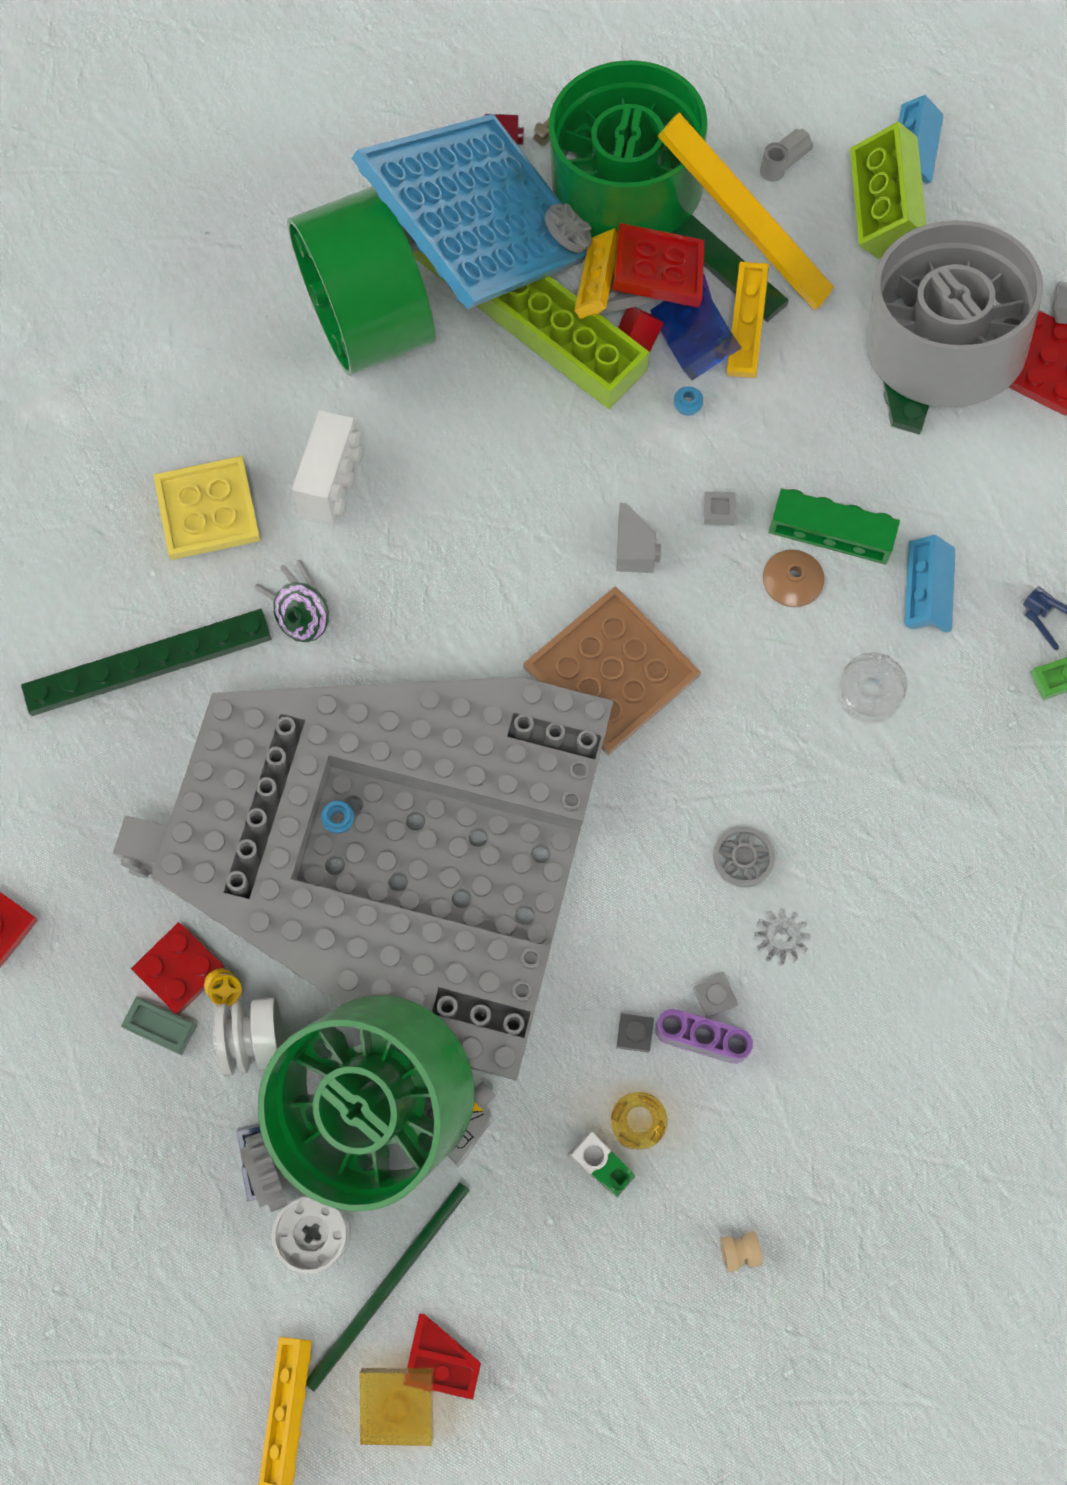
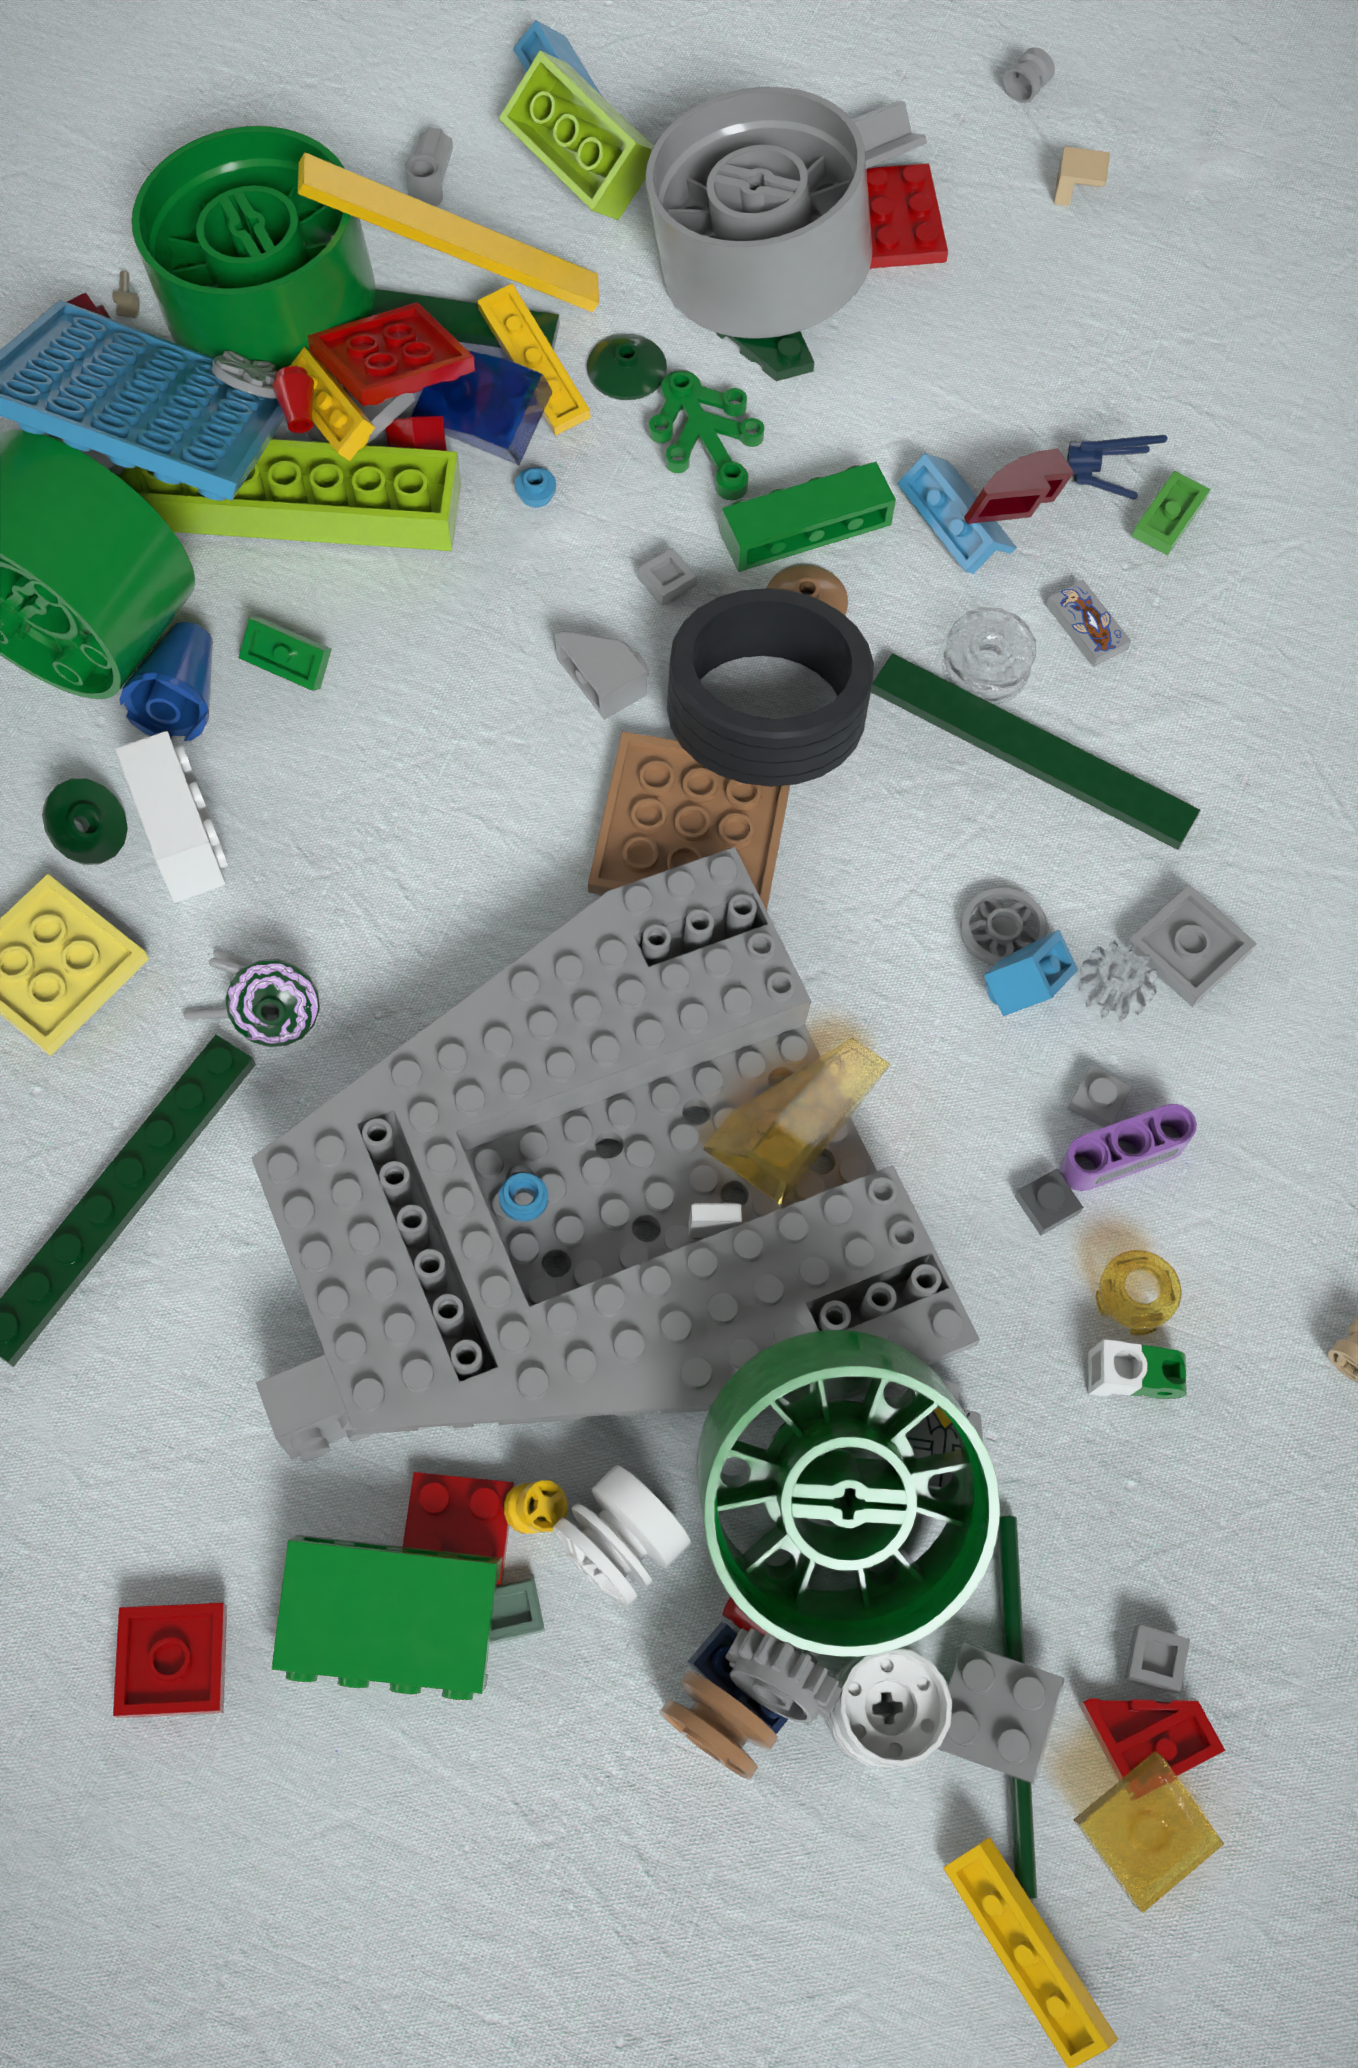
camera: 40 degrees left, 5 degrees down
none -> dark green dish [42,778,128,865]
none -> blue cone [119,622,213,742]
none -> green plate [238,616,332,691]
none -> green panel [271,1535,502,1700]
none -> red cone [272,366,314,433]
none -> dark green dish [587,334,667,400]
none -> green plant [649,370,765,500]
none -> medium nougat wheel [660,1670,778,1781]
none -> black tyre [667,588,874,787]
none -> white tile [688,1203,742,1238]
none -> clear yellow wedge [703,1037,890,1205]
none -> dark green tile [871,653,1201,850]
none -> light grey plate [937,1643,1065,1784]
none -> dark red slope [964,448,1074,524]
none -> dark azure slope [984,930,1078,1016]
none -> tile [1046,580,1131,667]
none -> light grey plate [1125,884,1257,1007]
none -> light grey plate [1125,1624,1190,1693]

